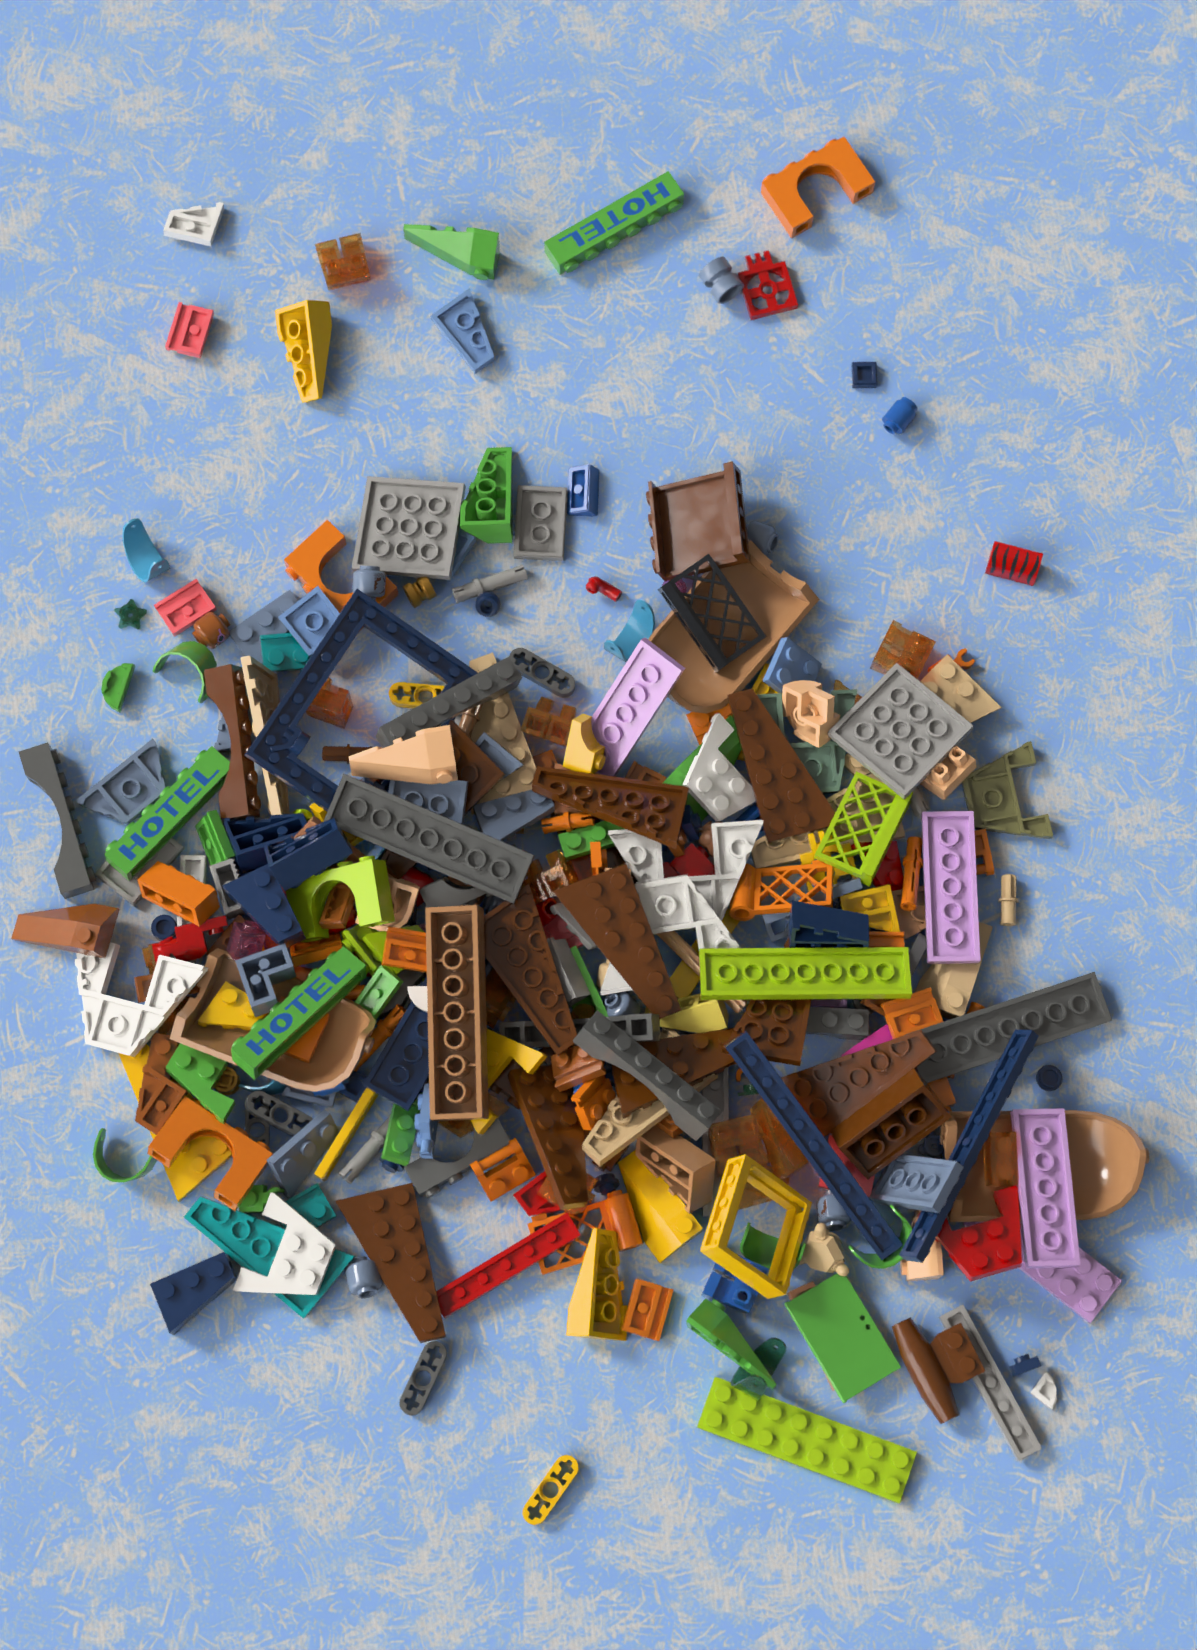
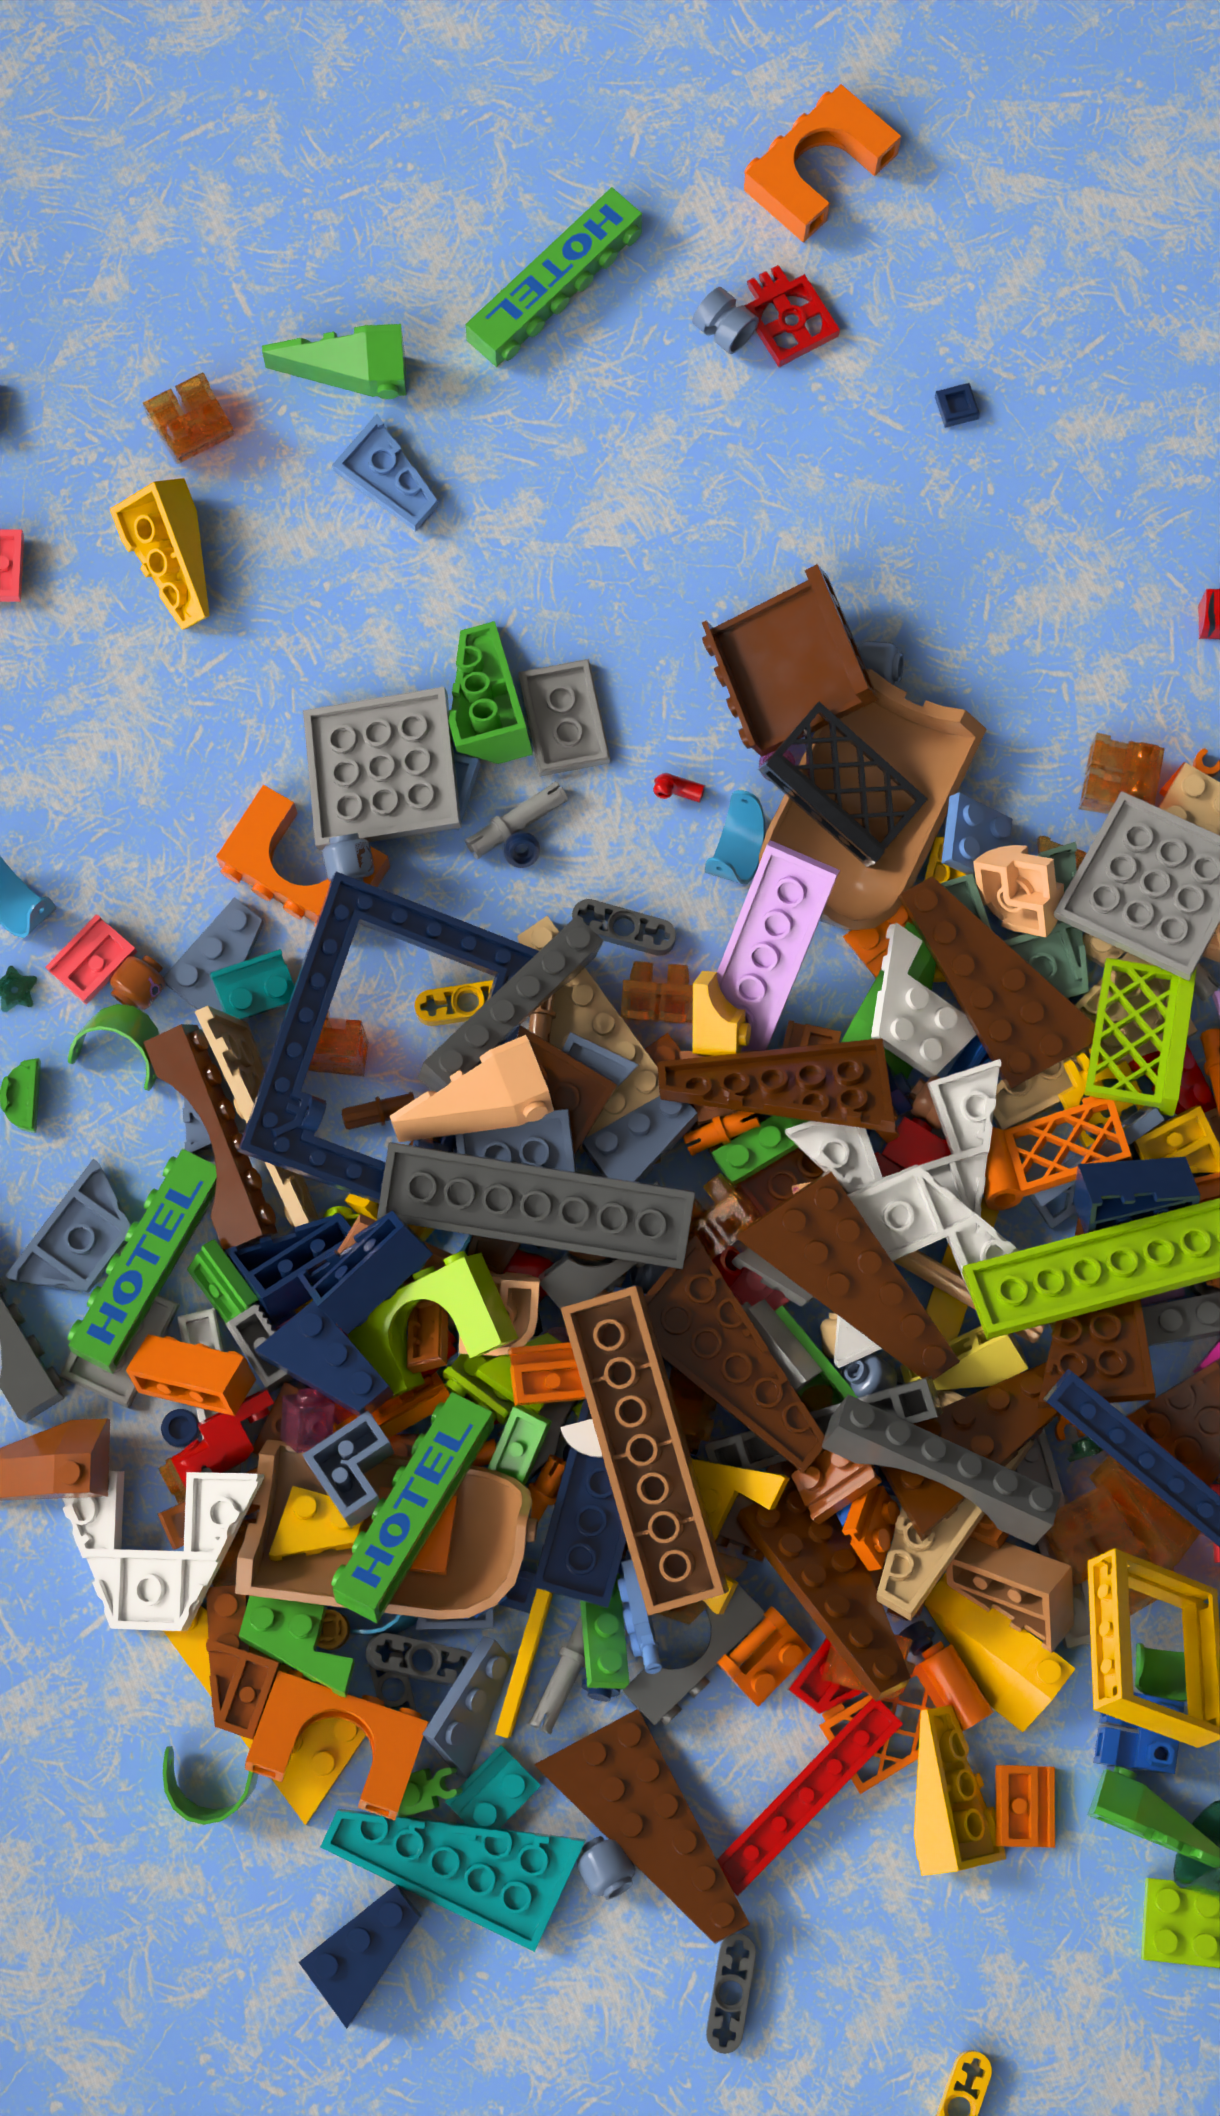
camera: 15 degrees left, 0 degrees up
white wing [233,1192,337,1295] -> none
medium blue plate [278,586,340,657] -> none
pearl gold wheel [402,577,437,608] -> none
blue slope [567,464,599,517] -> none
orange plate [590,841,608,876] -> none
blue brick [882,397,918,434] -> none

